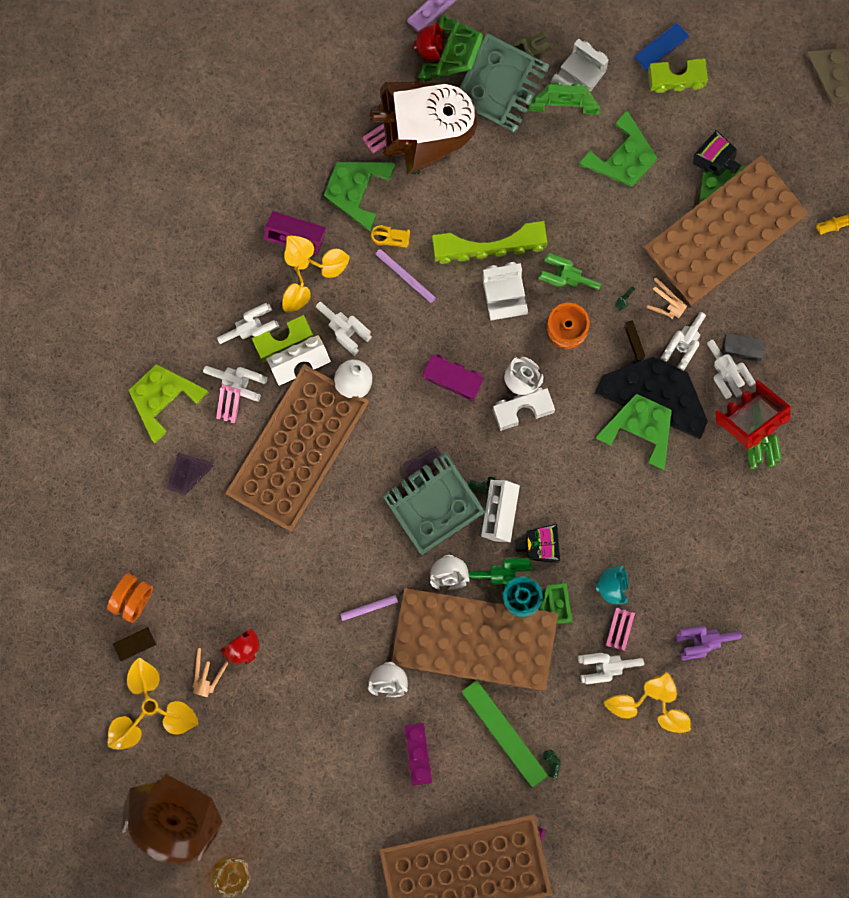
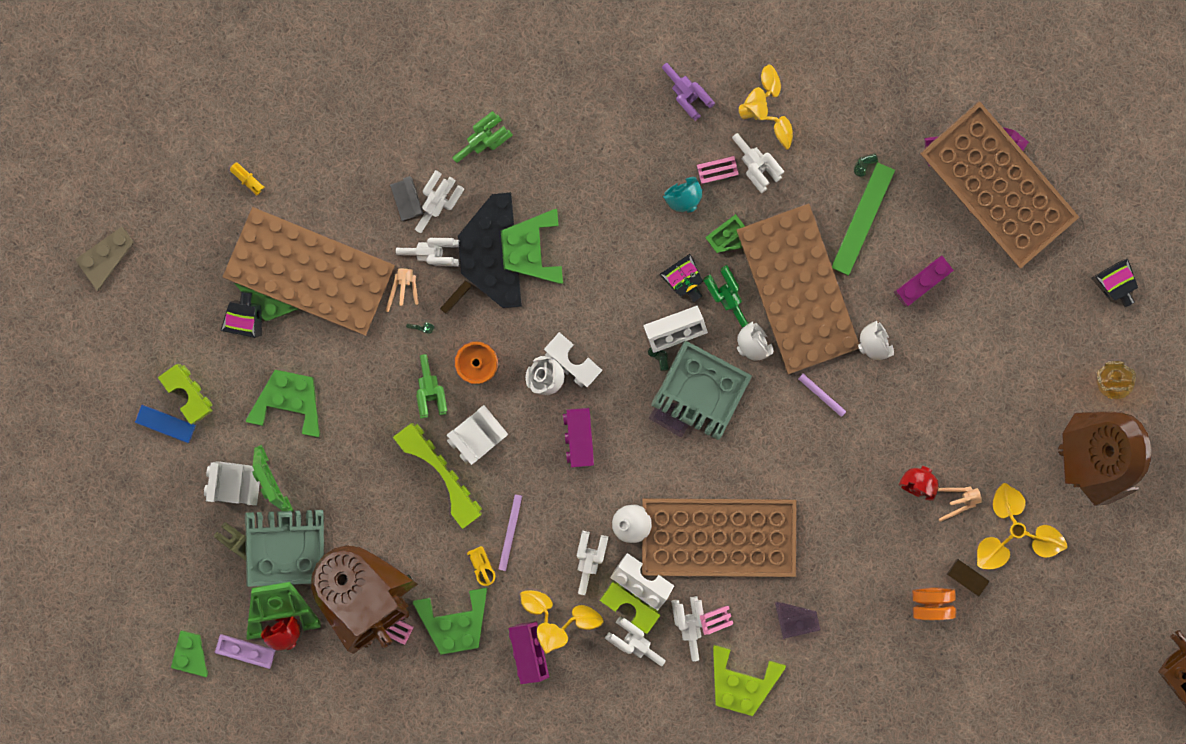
camera: 120 degrees left, 10 degrees up
teal cylinder [503,576,542,617] -> none
red window [715,380,791,450] -> none

